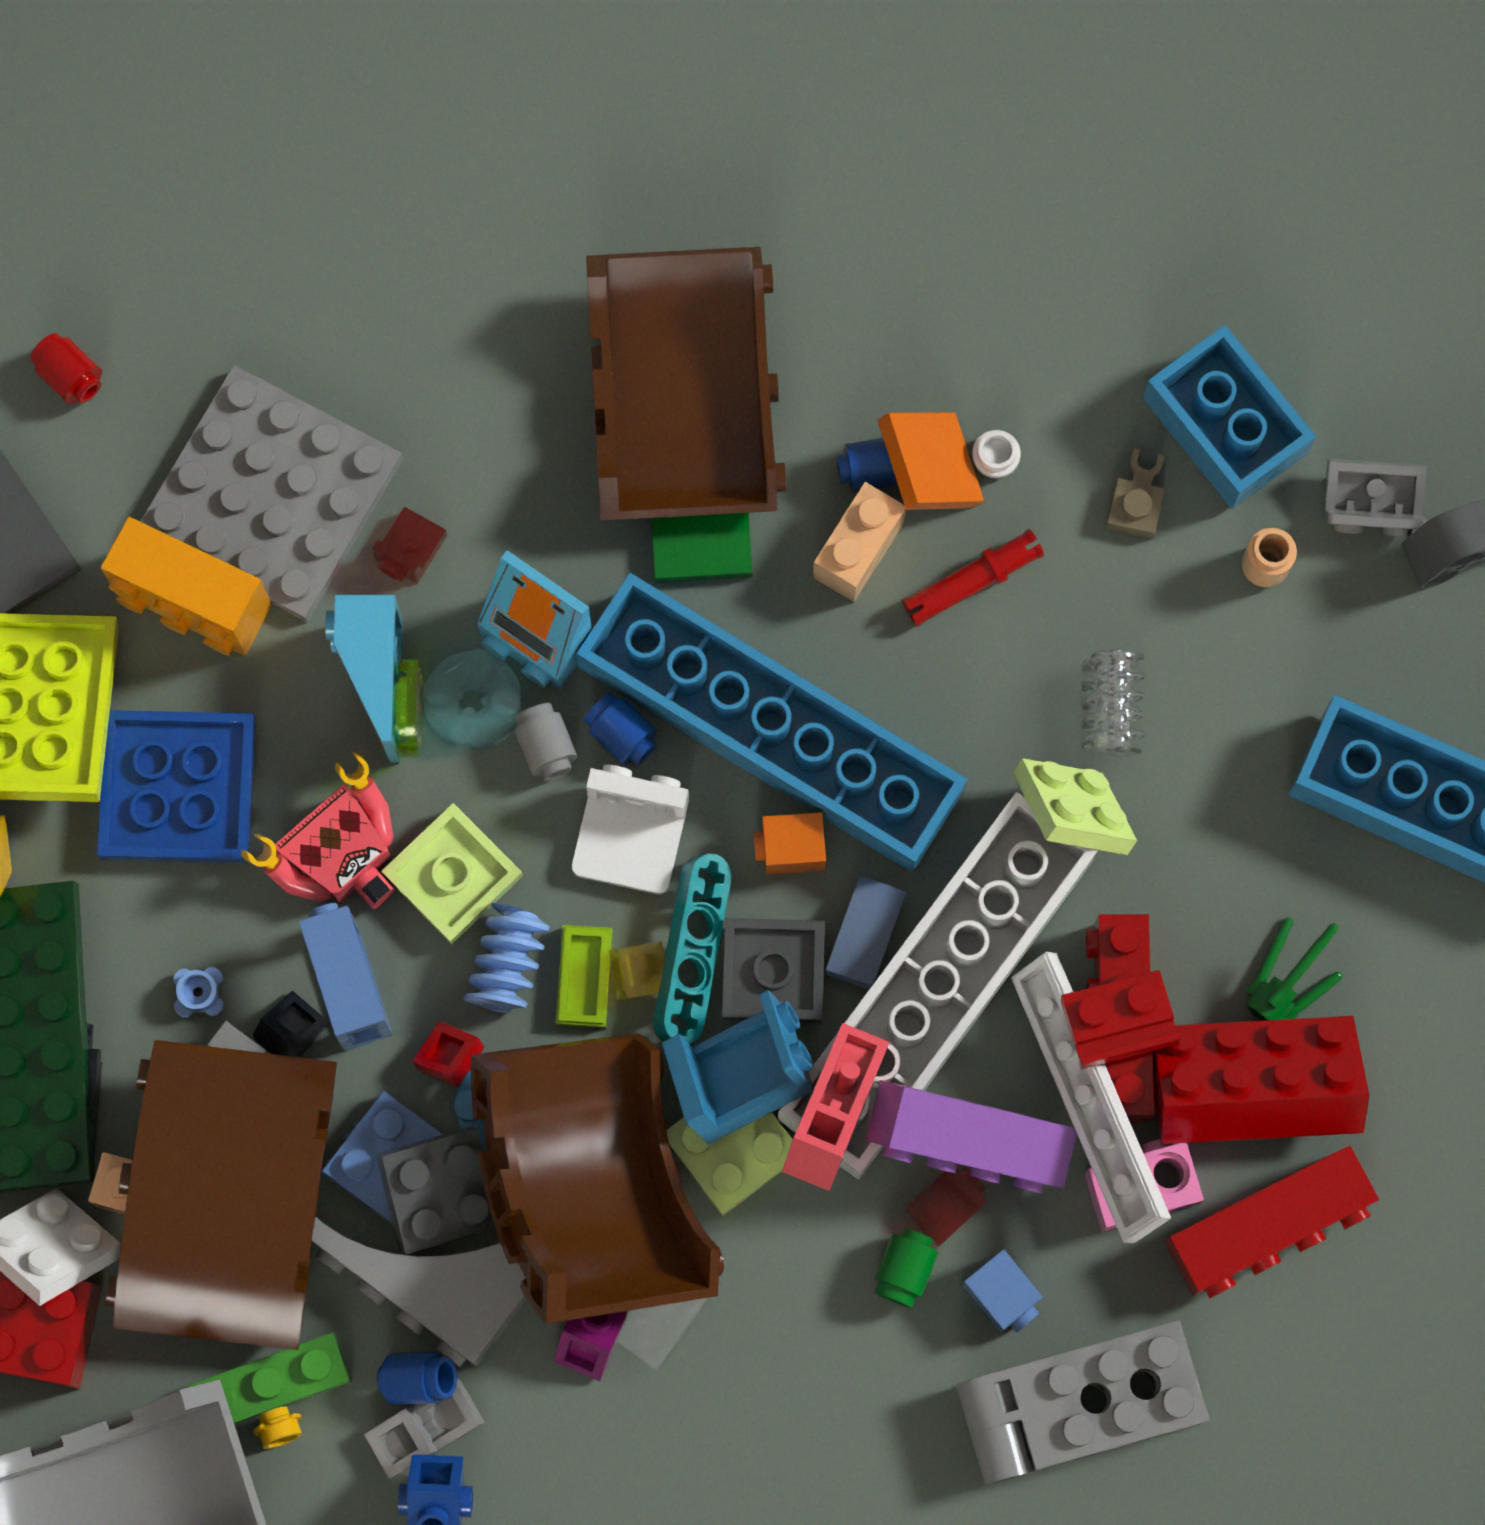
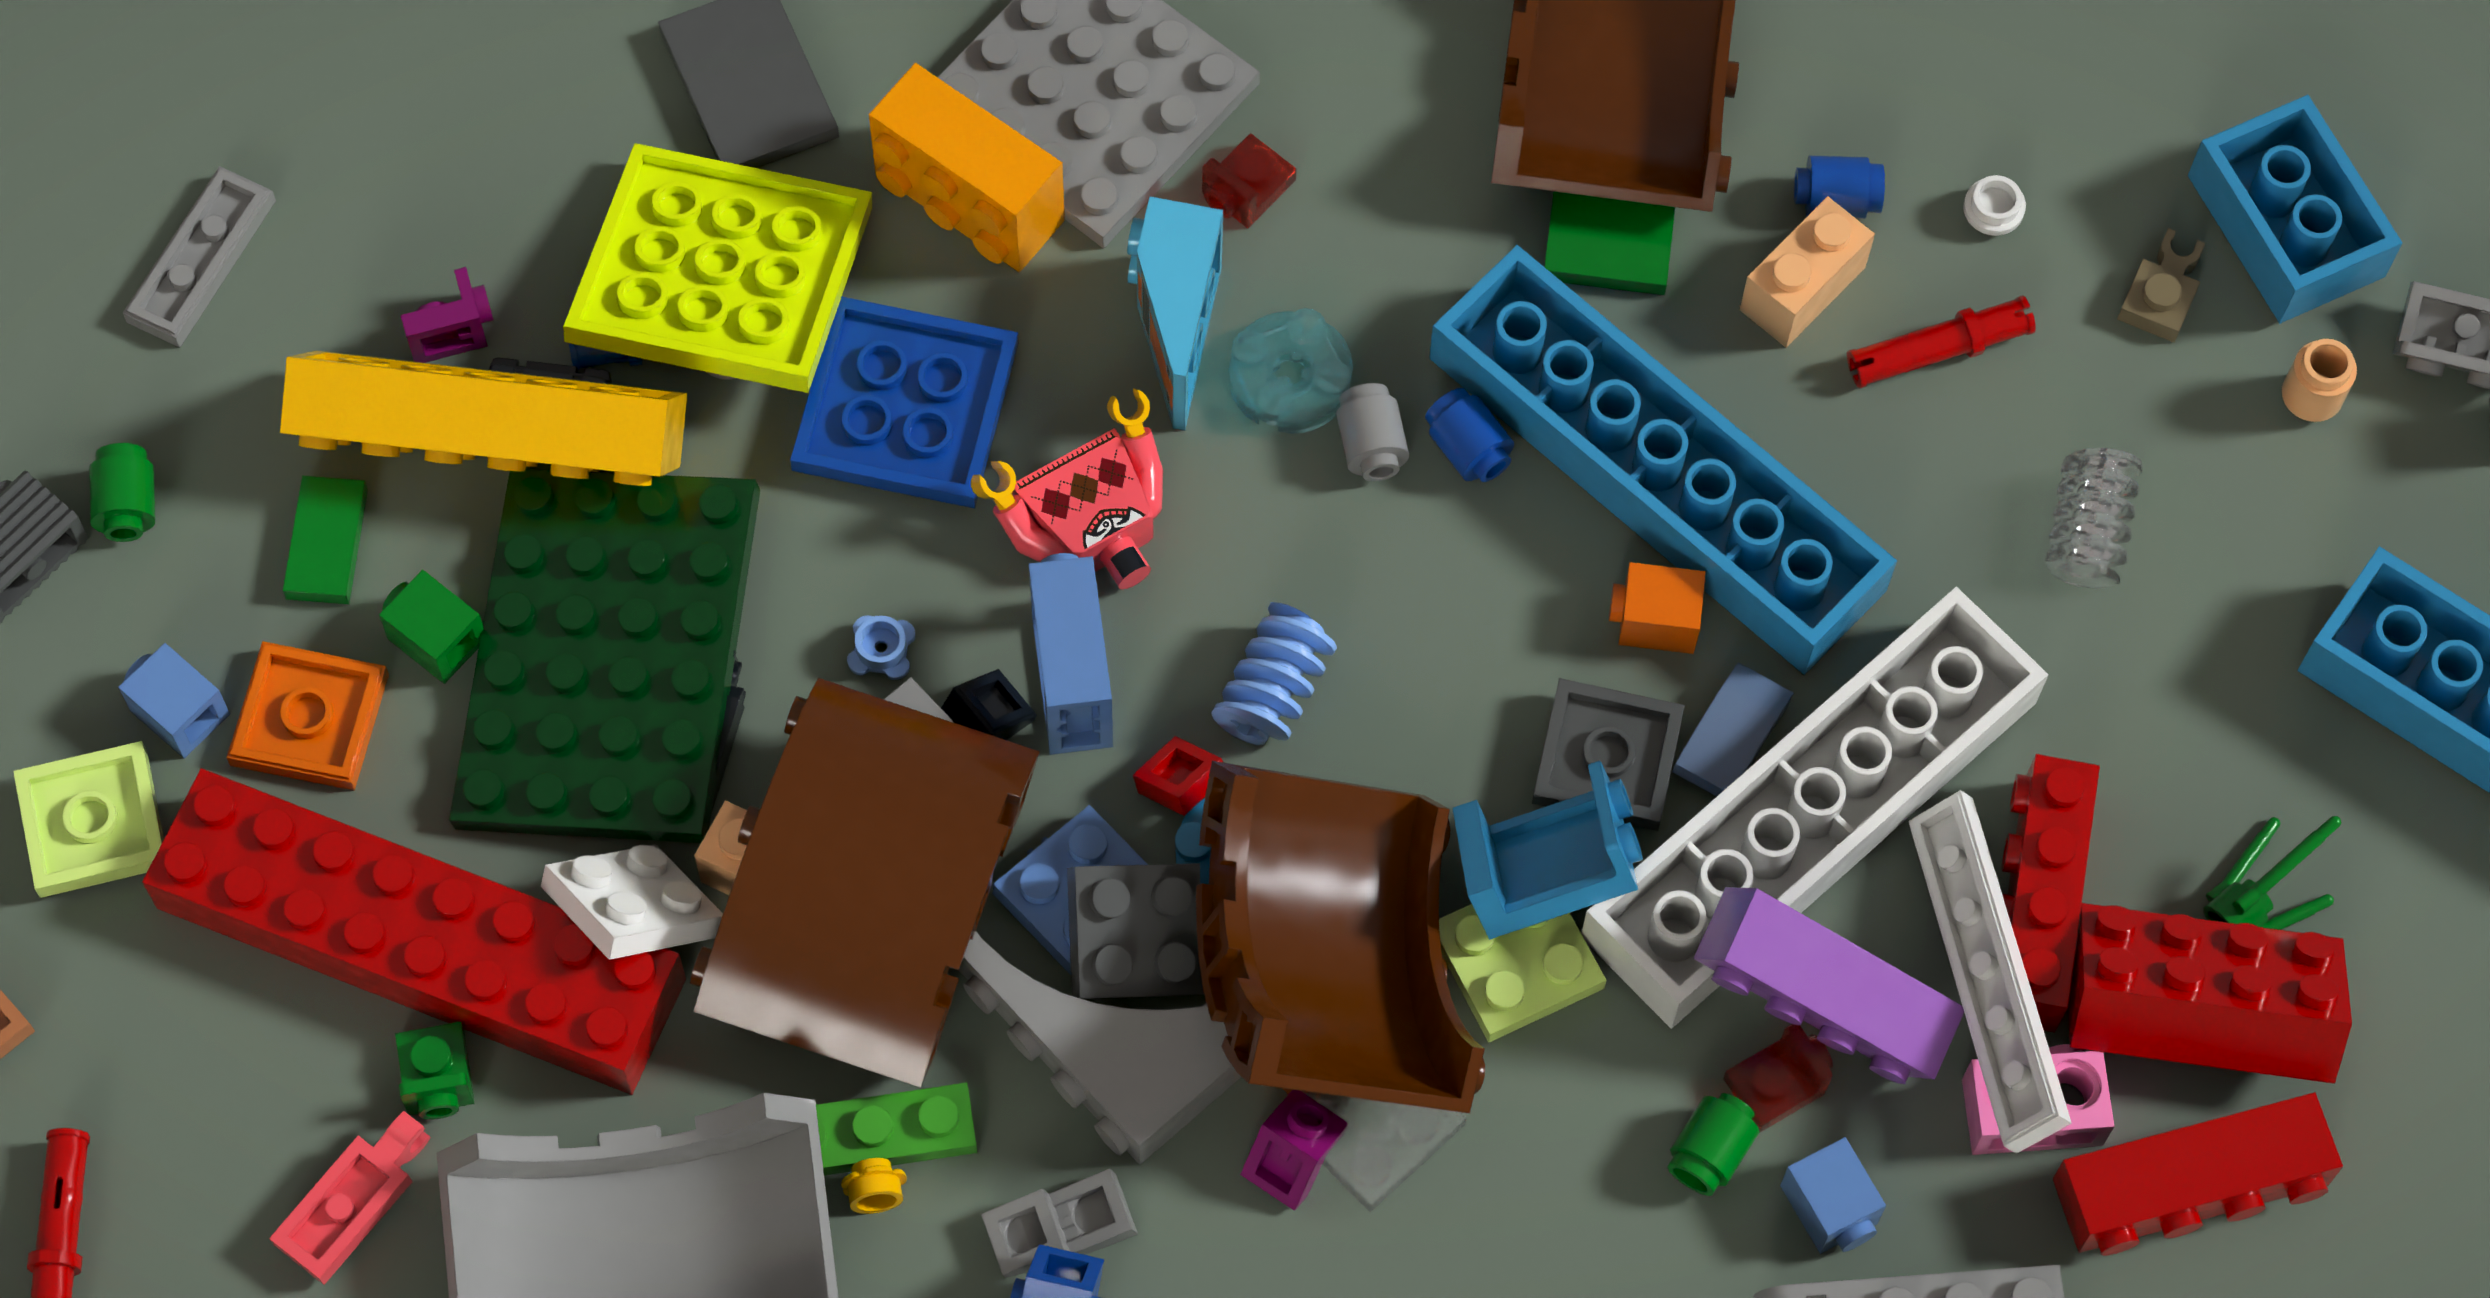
camera: 10 degrees right, 10 degrees down
blue brick [377,1352,457,1405] -> none
yellowish green plate [381,803,523,945] -> none
clear neon green tile [396,658,424,758] -> none
medium azure slope [477,550,592,691] -> none
lime tile [555,925,613,1029] -> none
white bracket [572,765,689,895] -> none
clear yellow plate [609,941,665,1000] -> none
teal beam [653,854,731,1043] -> none
coral slope [782,1023,889,1191] -> none
orange tile [878,412,984,510] -> none
yellowish green plate [1013,758,1137,855] -> none
red plate [1060,970,1181,1069] -> none

